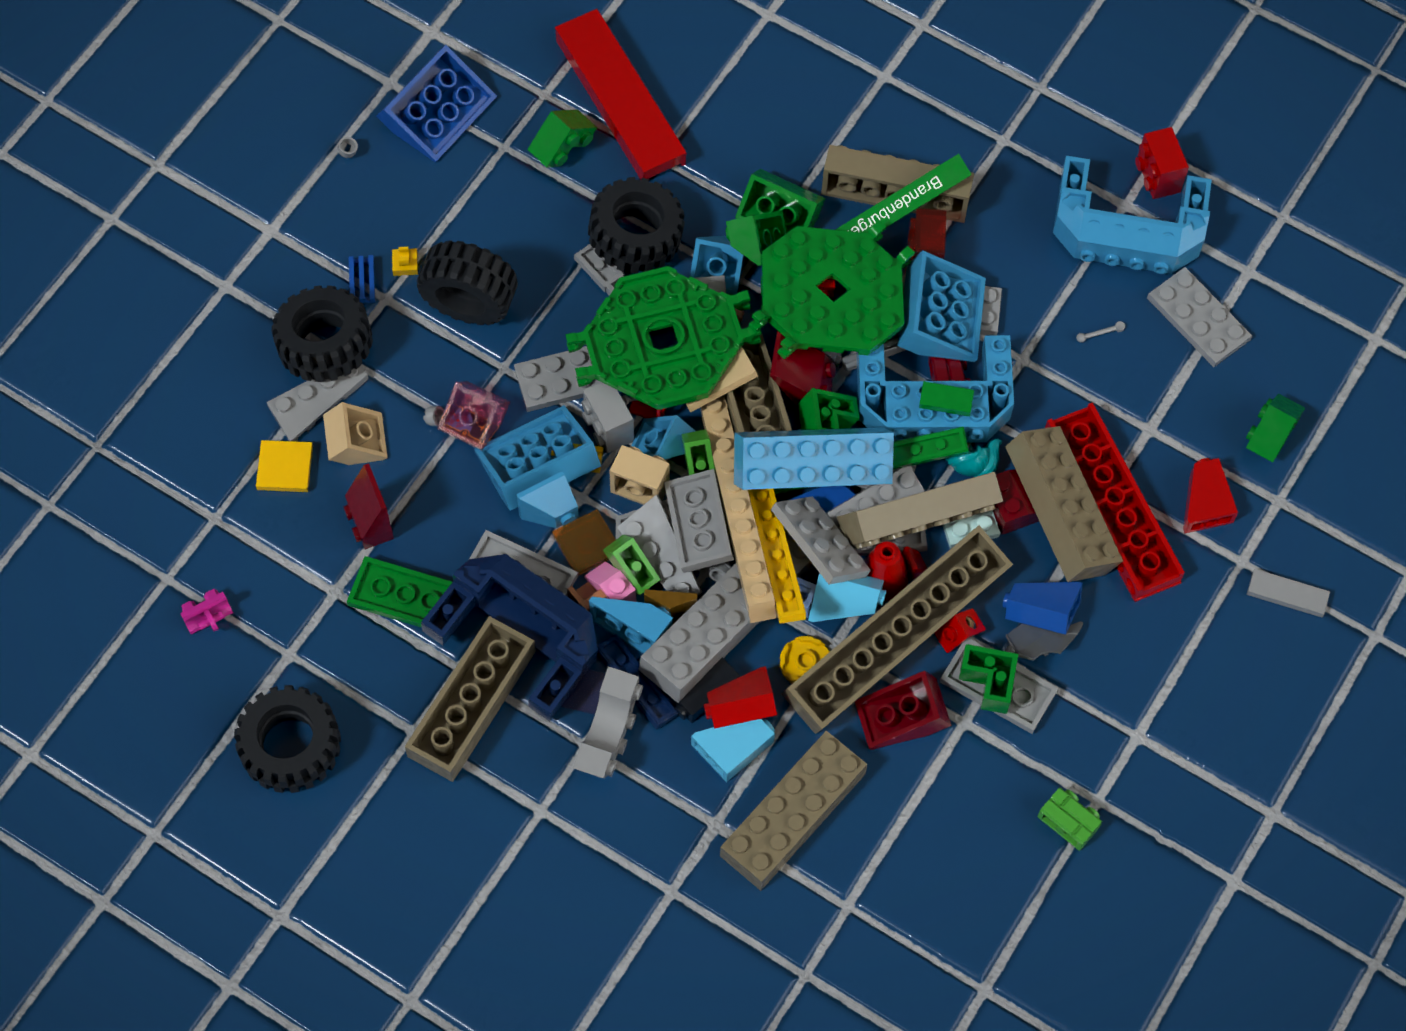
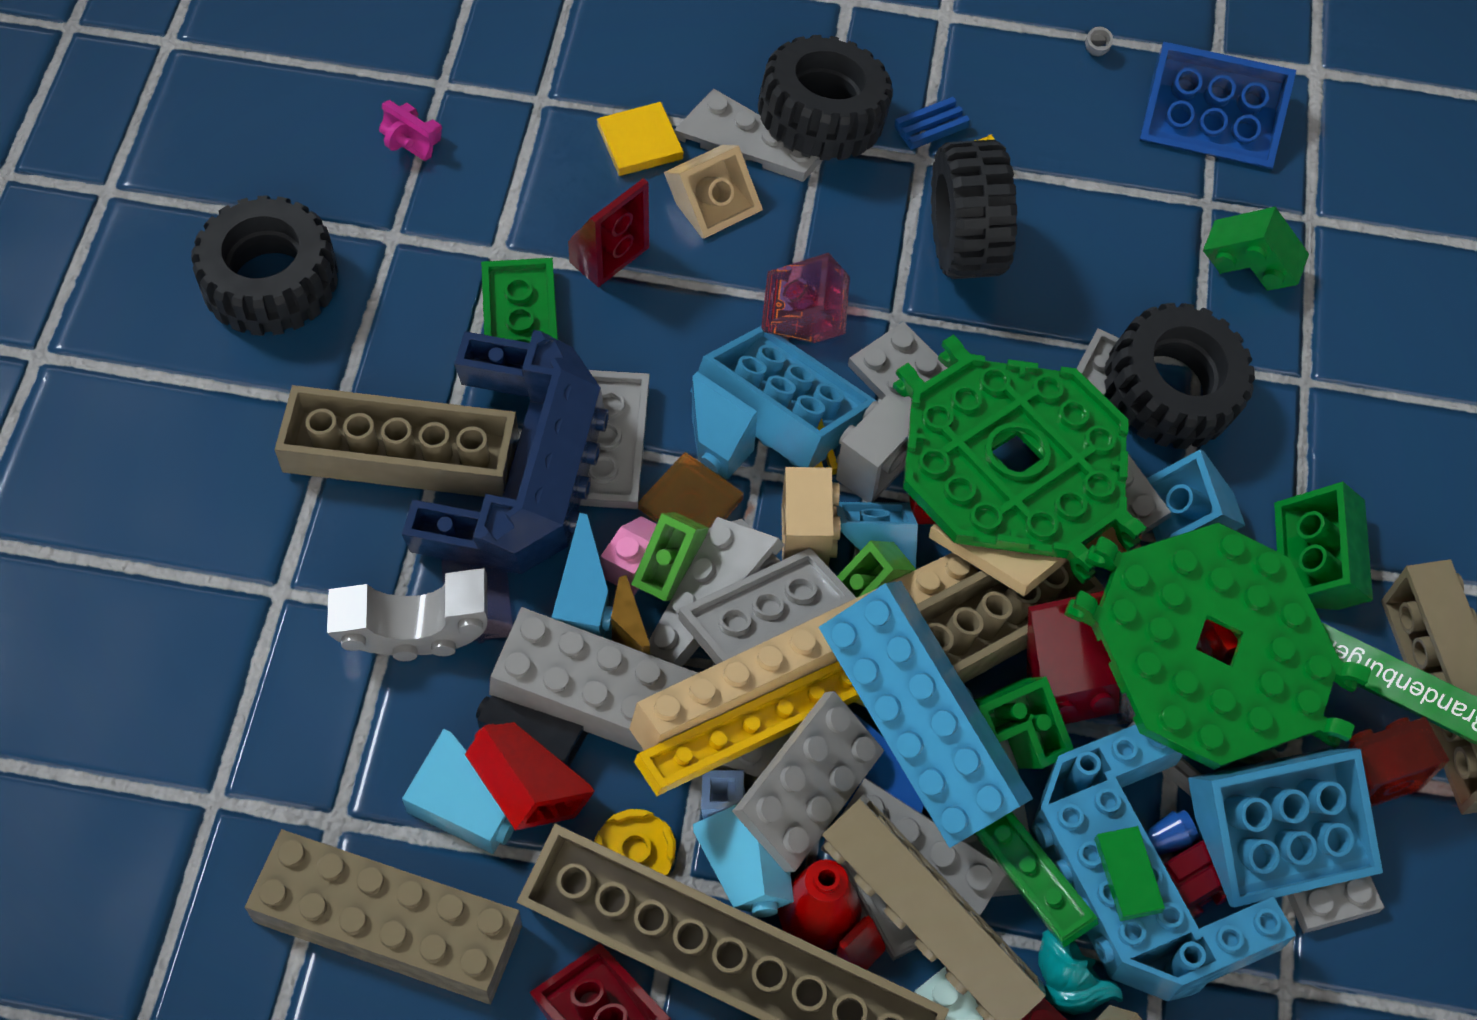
camera: 65 degrees right, 5 degrees down
light grey hinge [423,406,445,426] -> none
red tile [555,9,687,179] -> none
nougat panel [567,582,607,612] -> none
dark blue tile [597,634,678,730] -> none
green slope [725,210,787,266] -> none
none -> blue cone [1145,810,1200,855]

